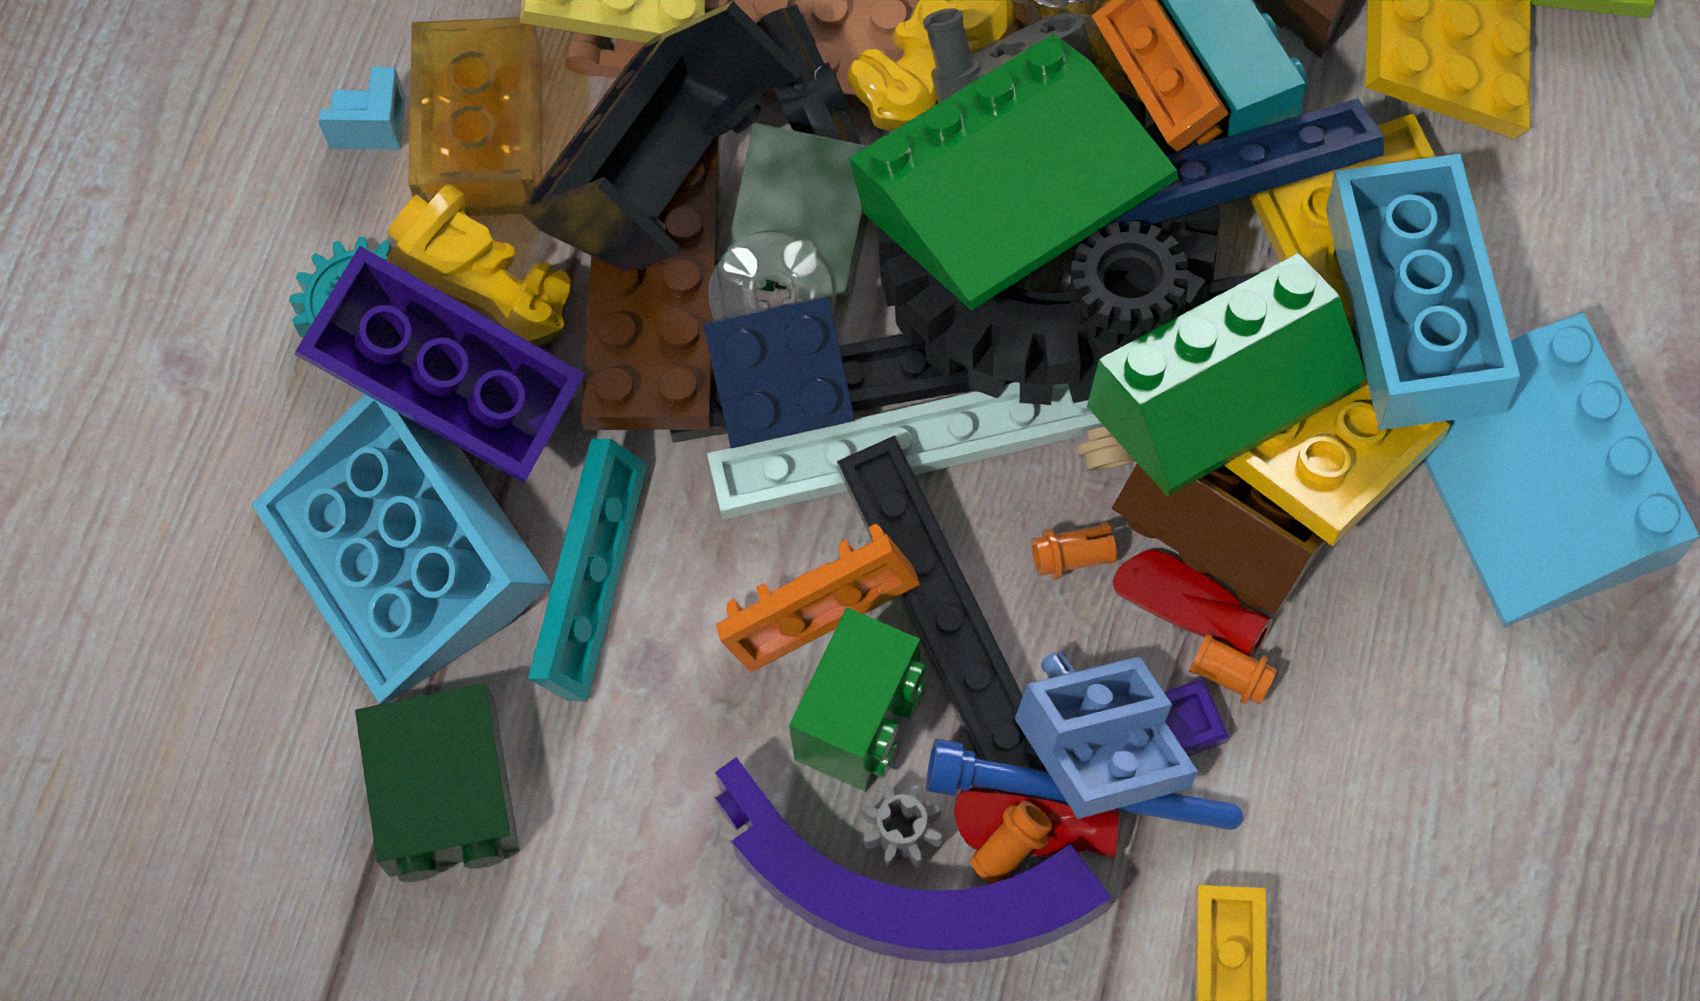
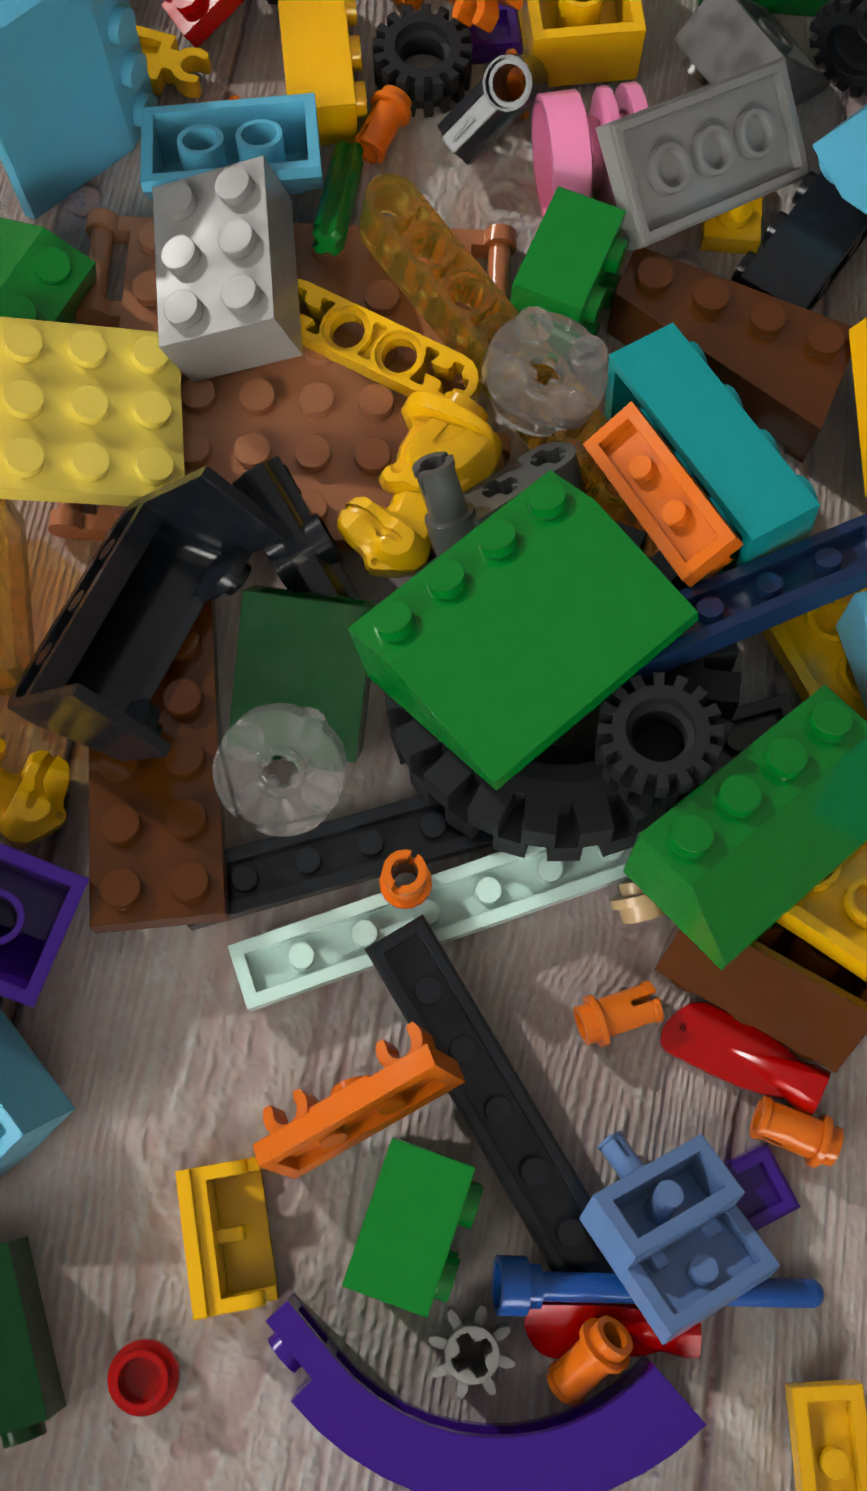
camera: 10 degrees left, 5 degrees up
teal plate [528,438,648,702] -> none
dark blue plate [703,295,855,449] -> none
none -> red plate [107,1338,180,1417]
none -> yellow hinge [175,1157,280,1321]
none -> orange pin [379,849,432,910]

